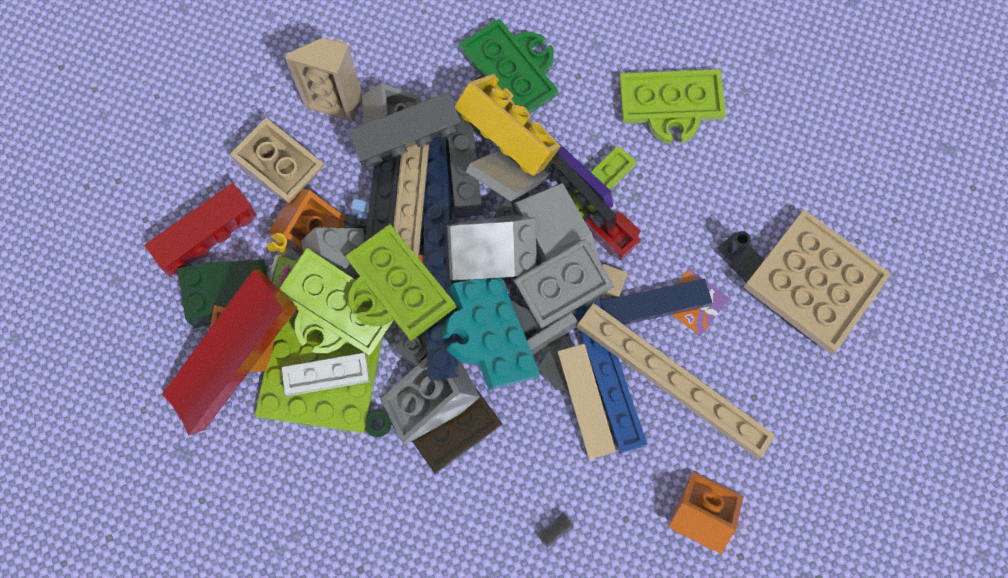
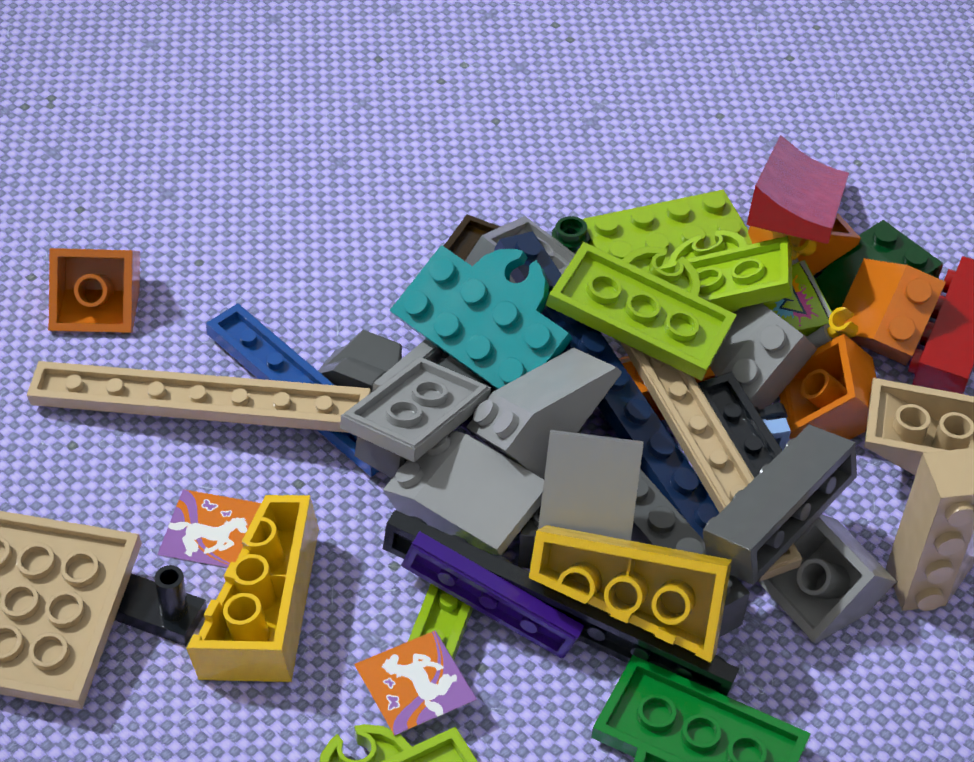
camera: 150 degrees right, 25 degrees down
white plate [282,353,370,396] -> none
clear smoke pin [537,513,574,548] -> none
tan tile [558,343,616,459] -> none
red slope [585,212,641,260] -> none
dark blue tile [601,278,712,325] -> none
tan tile [602,264,628,298] -> none
none -> yellow wedge [186,495,319,682]
none -> sticker [354,630,477,736]
none -> orange slope [838,258,946,366]

